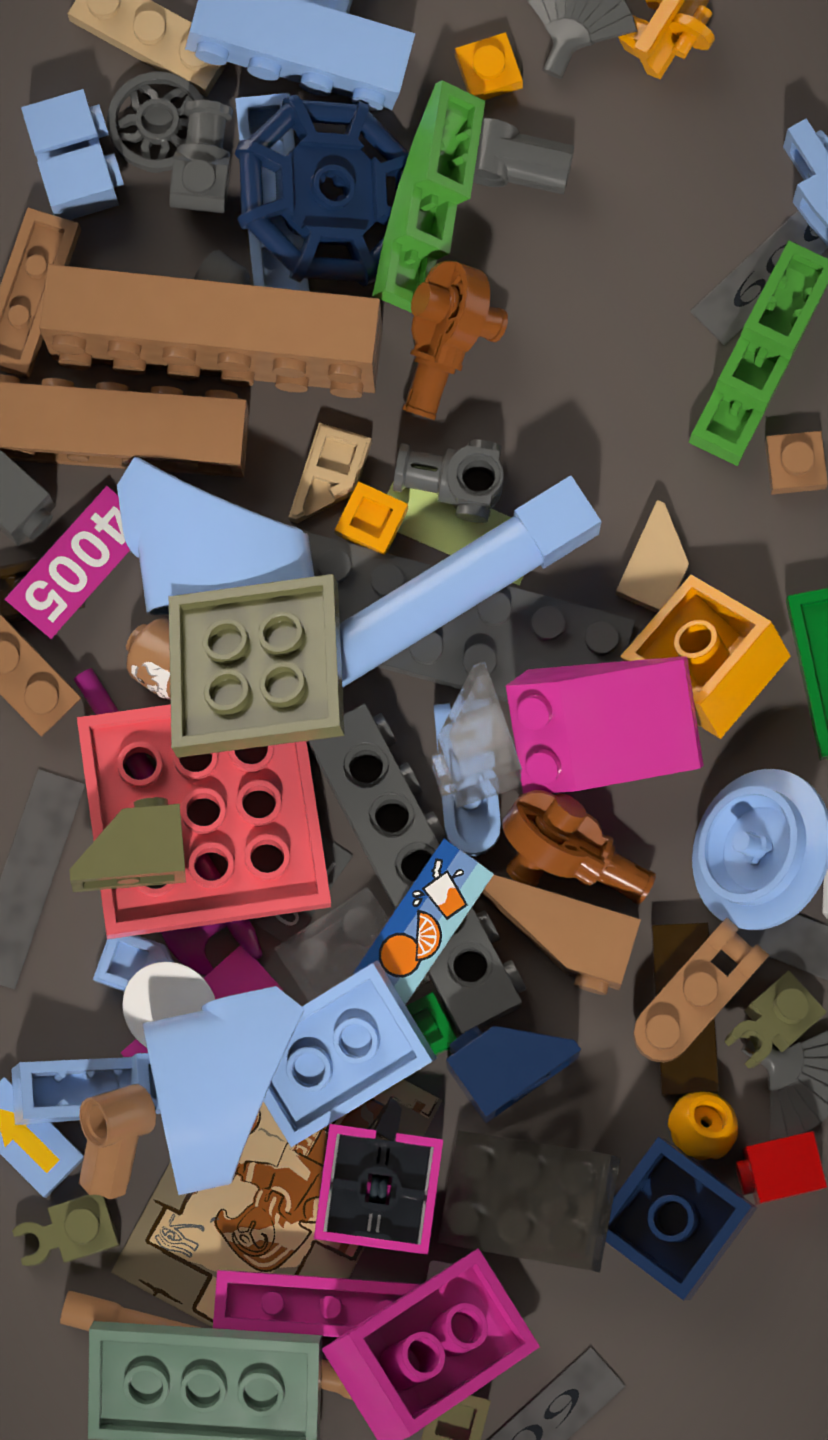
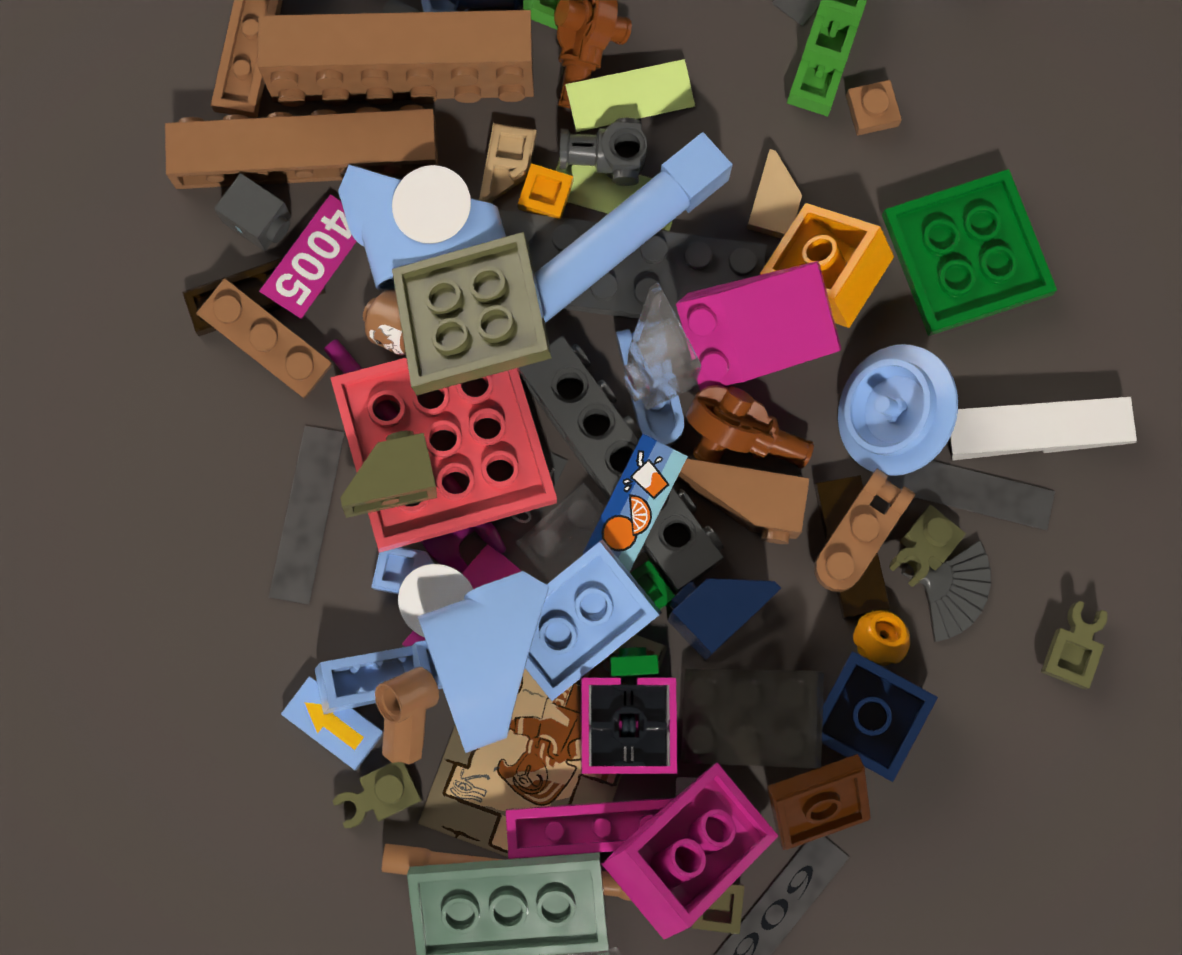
camera: 15 degrees left, 0 degrees up
red brick [736,1131,827,1205] -> none
none -> white sticker [392,165,471,243]
none -> yellowish green sticker [565,59,695,132]
none -> green plate [610,647,659,679]
none -> reddish brown tile [767,754,871,850]

